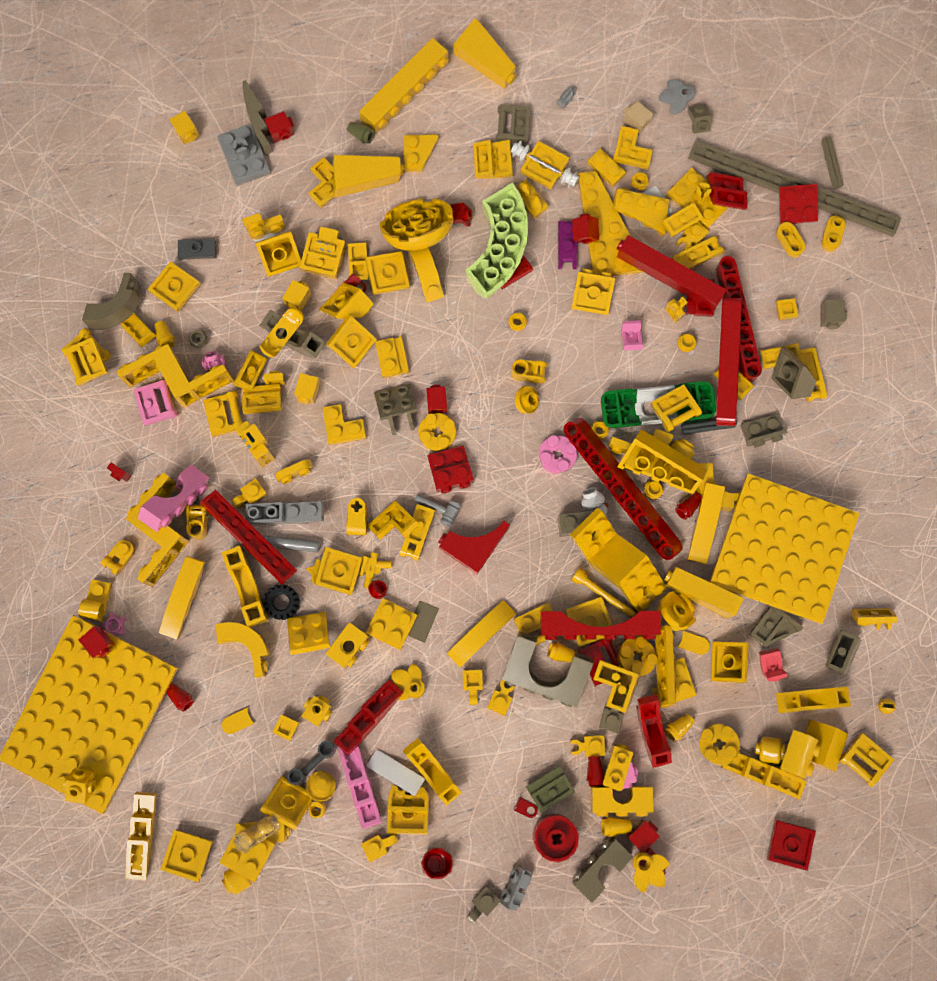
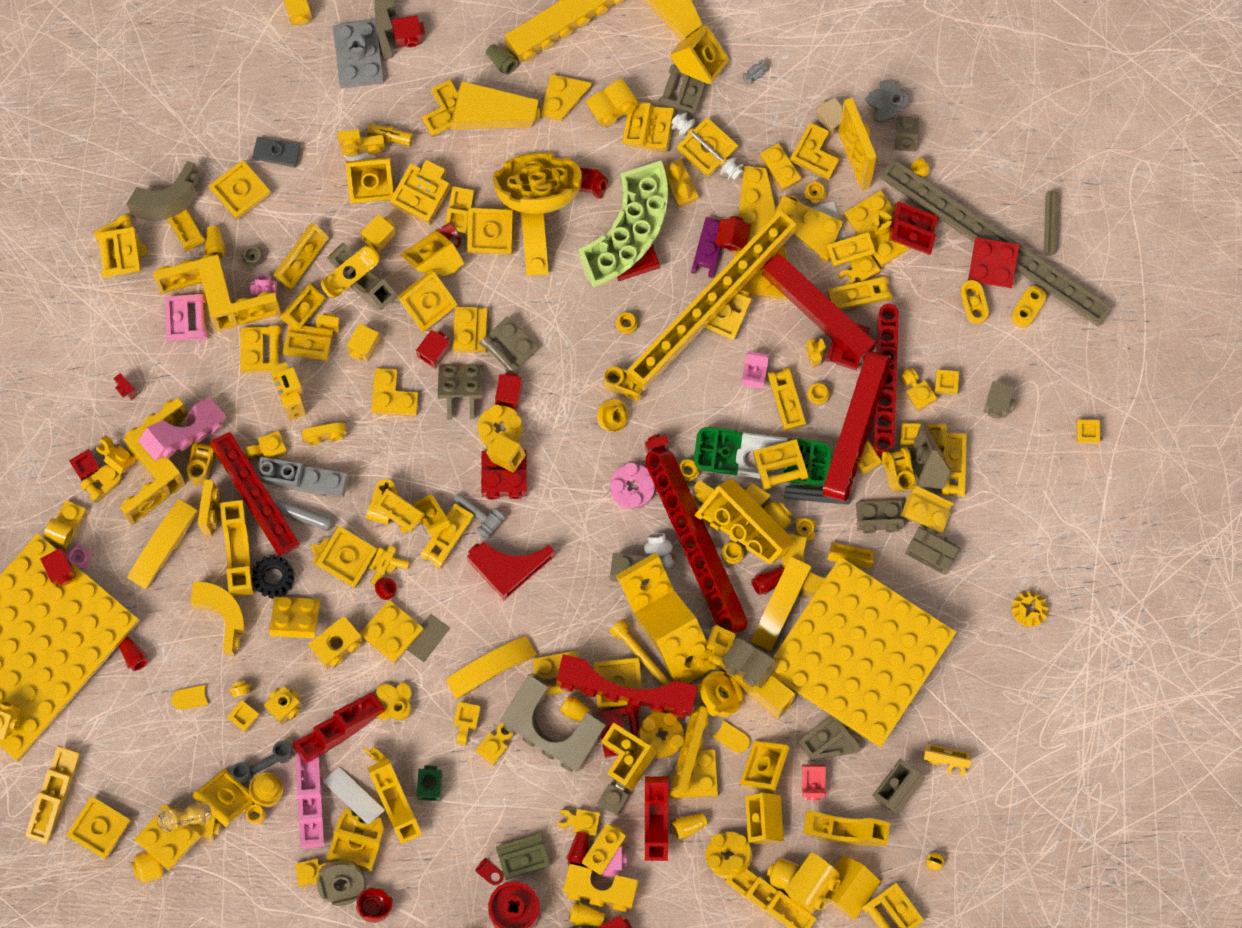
camera: 15 degrees right, 5 degrees down
none -> red plate [69,449,100,481]
none -> yellow plate [96,435,137,475]
none -> yellow plate [197,479,221,536]
none -> yellow plate [229,680,252,698]
none -> yellow plate [272,223,329,290]
none -> dark tan plate [317,860,364,906]
none -> yellow plate [363,746,387,762]
none -> yellow pin [367,122,413,147]
none -> yellow plate [374,488,425,533]
none -> red brick [416,329,451,369]
none -> dark green brick [416,765,443,801]
none -> dark tan plate [479,316,538,373]
none -> yellow brick [486,434,526,473]
none -> yellow brick [586,79,638,128]
none -> yellow brick [627,210,797,391]
none -> red plate [644,434,669,454]
none -> yellow slope [670,25,730,84]
none -> yellow plate [706,625,736,669]
none -> dark tan brick [721,638,777,688]
none -> yellow brick [745,793,784,845]
none -> yellow plate [767,367,806,432]
none -> yellow plate [793,517,817,541]
none -> yellow plate [827,542,875,570]
none -> yellow plate [838,98,877,191]
none -> yellow piece [882,447,916,492]
none -> yellow plate [900,368,937,412]
none -> yellow plate [901,485,954,534]
none -> dark tan brick [905,526,959,575]
none -> yellow hinge [910,158,930,178]
none -> yellow gear [1011,591,1049,627]
none -> yellow plate [1076,420,1100,444]

